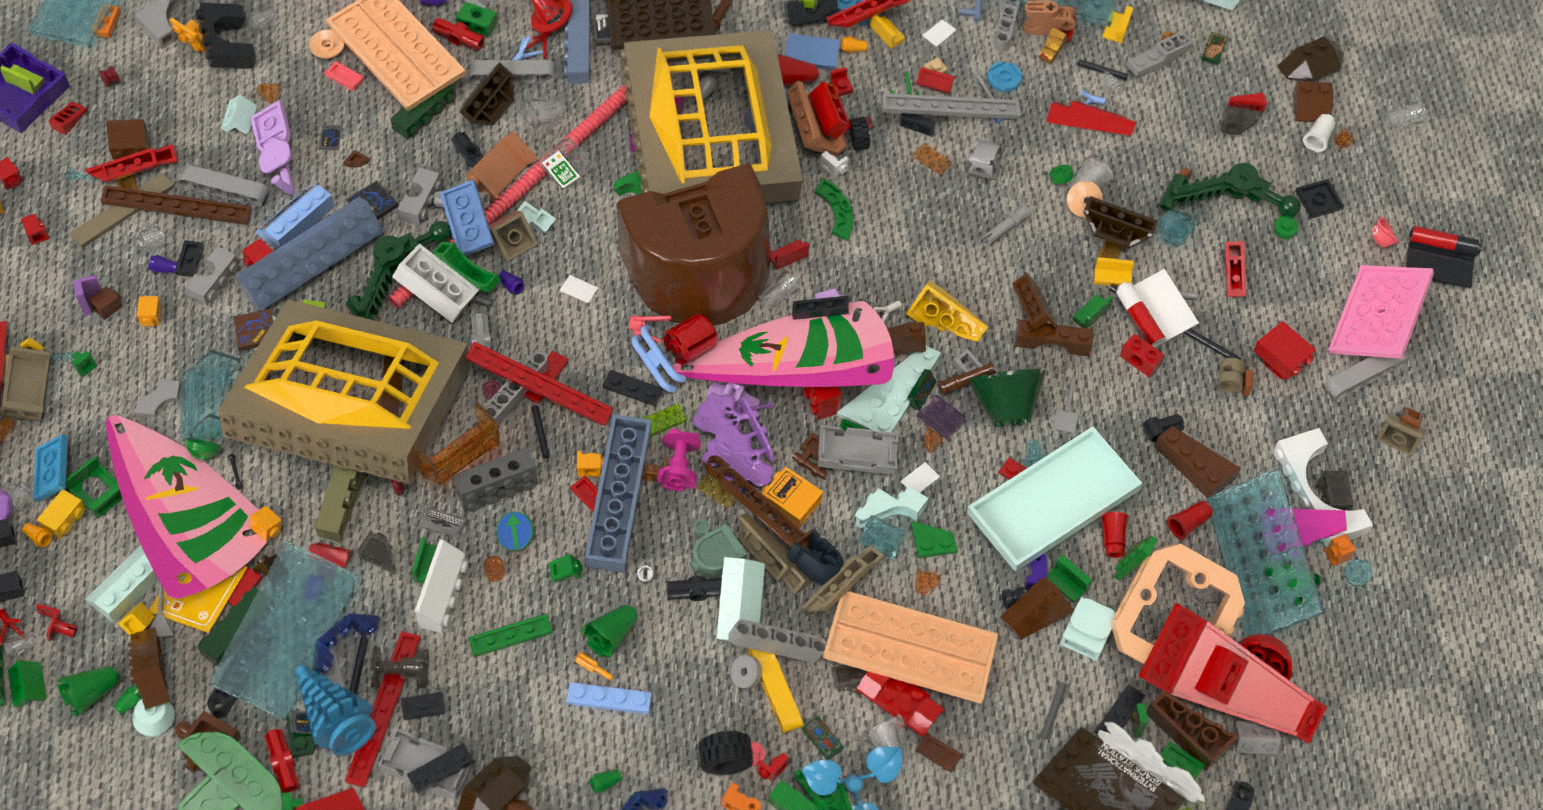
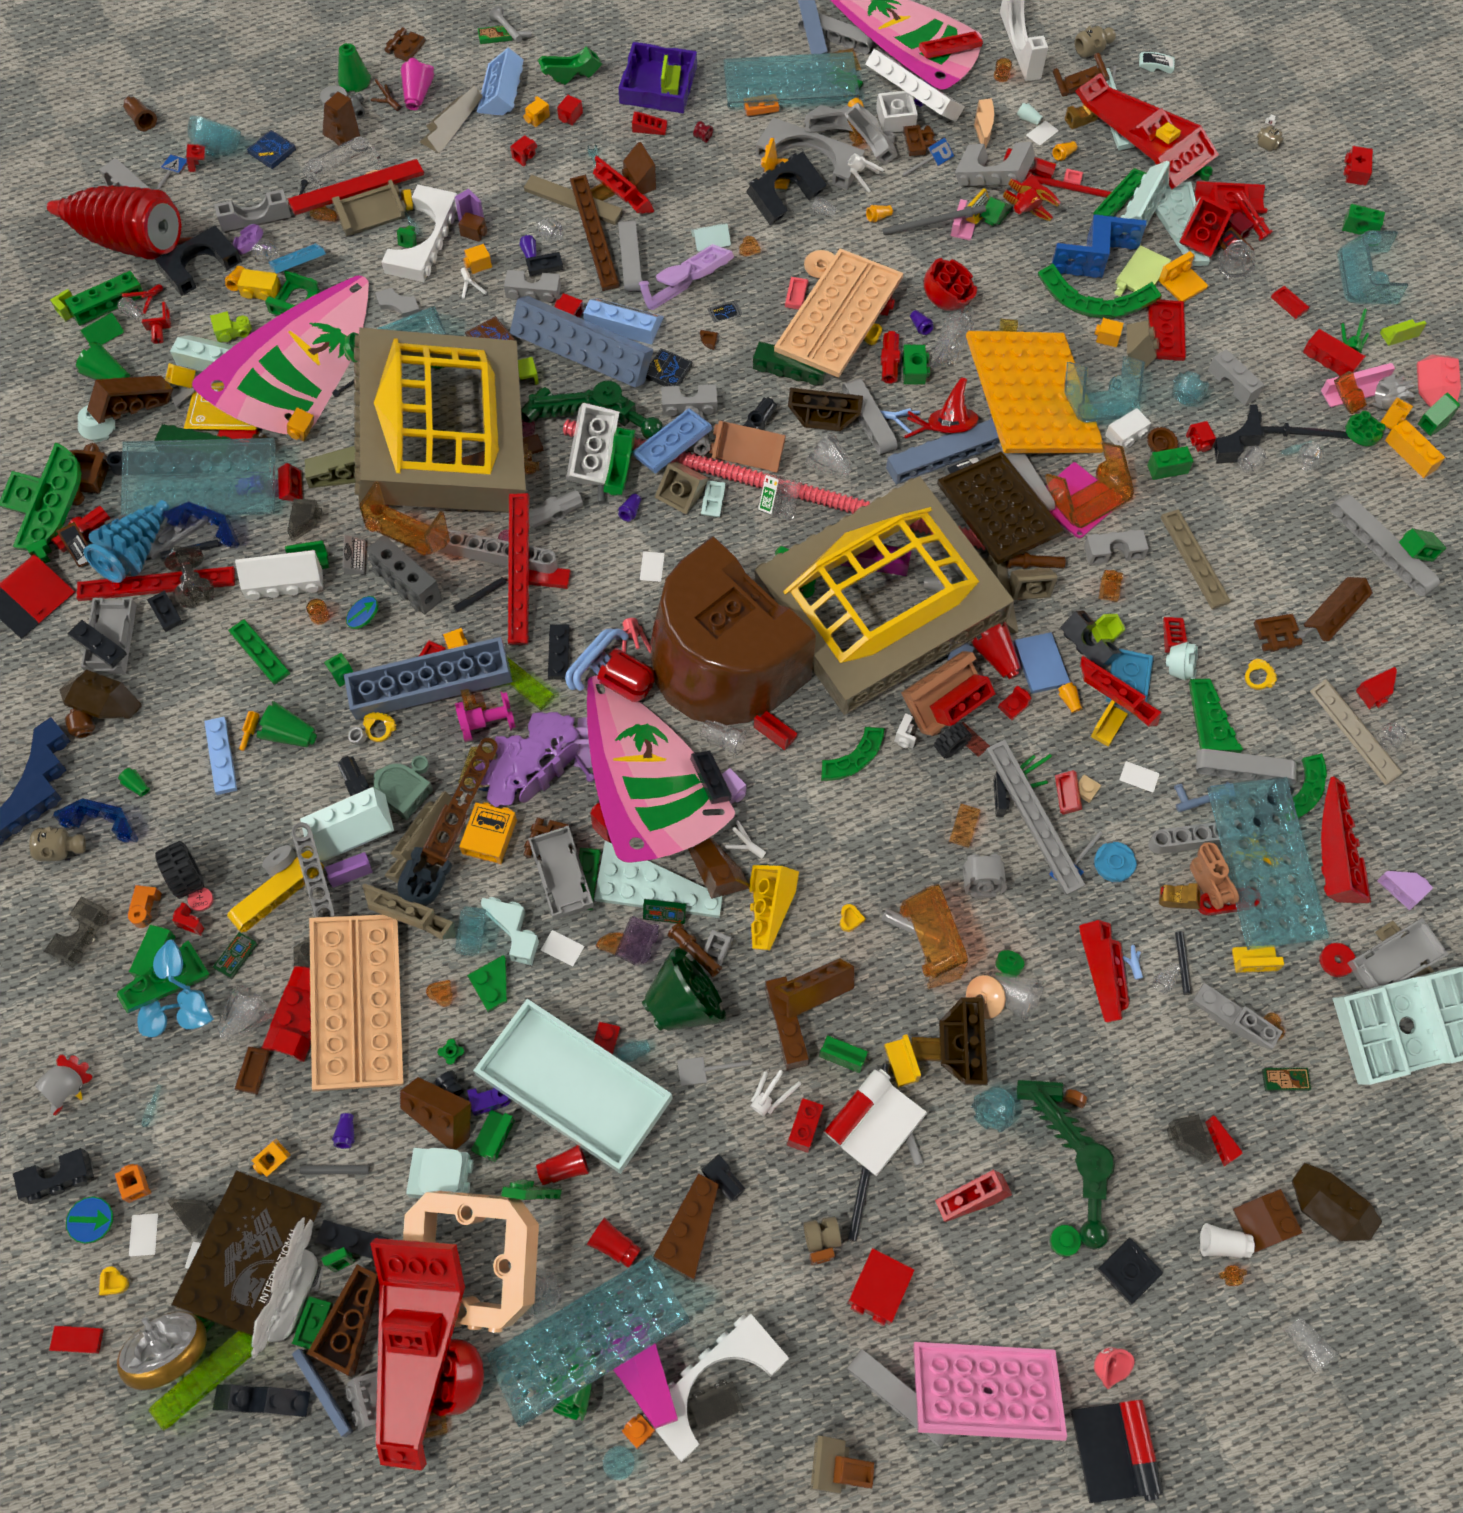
camera: 70 degrees right, 5 degrees up
none -> slope [57,522,89,567]
none -> lime brick [210,311,252,342]
none -> light orange brick [251,1139,291,1177]
none -> sand blue tile [292,1349,353,1438]
none -> medium lavender panel [325,852,373,888]
none -> dark purple cone [332,1113,355,1149]
none -> yellow piece [363,712,396,742]
none -> white arch [382,185,457,282]
none -> green plate [437,1039,464,1065]
none -> white plant [461,268,487,299]
none -> white plant [750,1070,801,1116]
none -> yellow tile [840,904,866,932]
none -> clear orange windscreen [899,884,968,989]
none -> dark tan slope [1009,568,1057,600]

